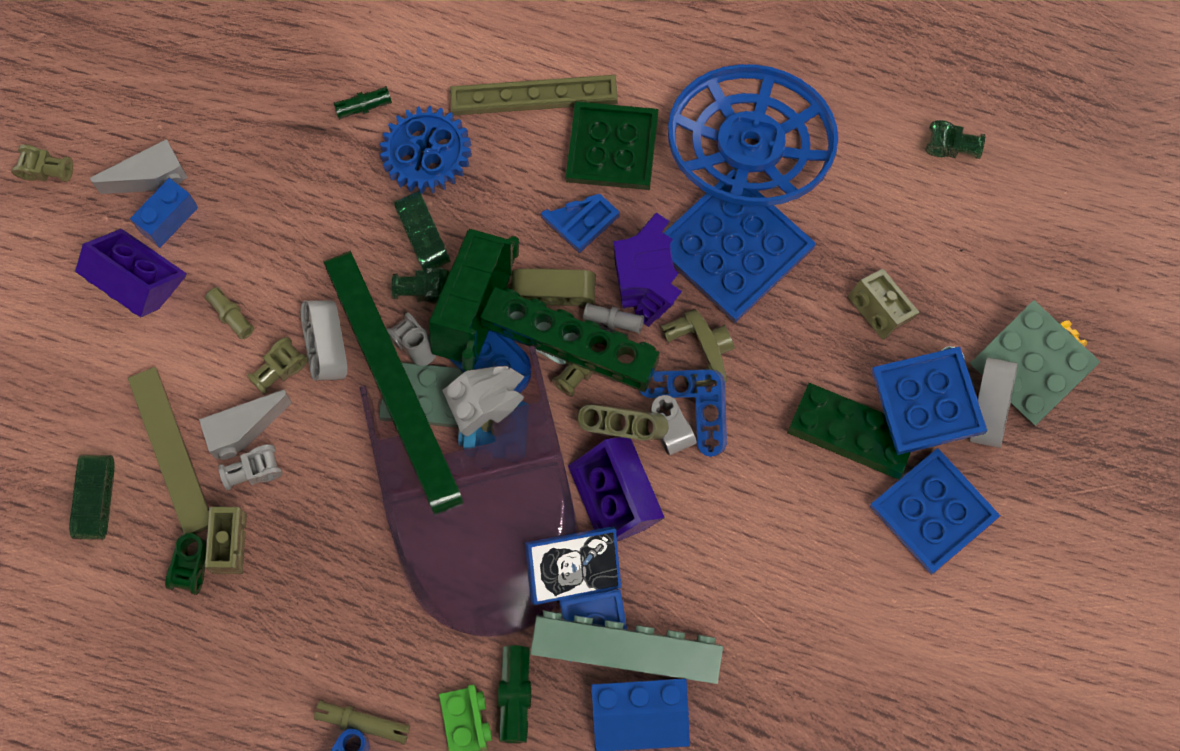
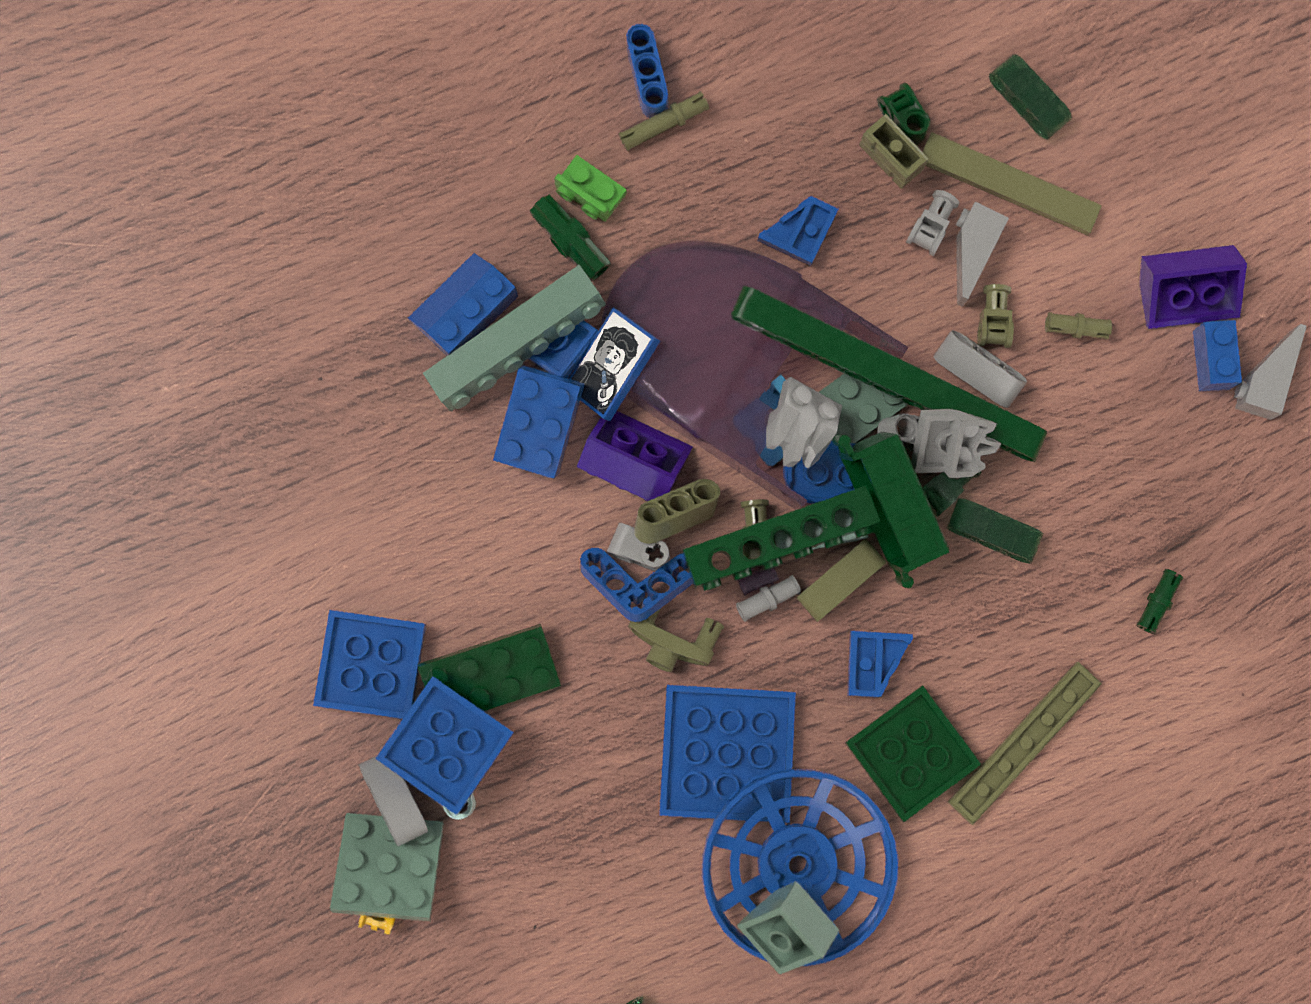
camera: 130 degrees right, 10 degrees up
blue gear [380,106,472,194] -> none
dark purple slope [613,213,682,327] -> none
olive bracket [848,269,920,340] -> none
none -> blue brick [493,366,585,479]
none -> sand green slope [737,881,839,975]
none -> blue wing [757,196,839,266]
none -> light grey plate [911,409,1001,478]

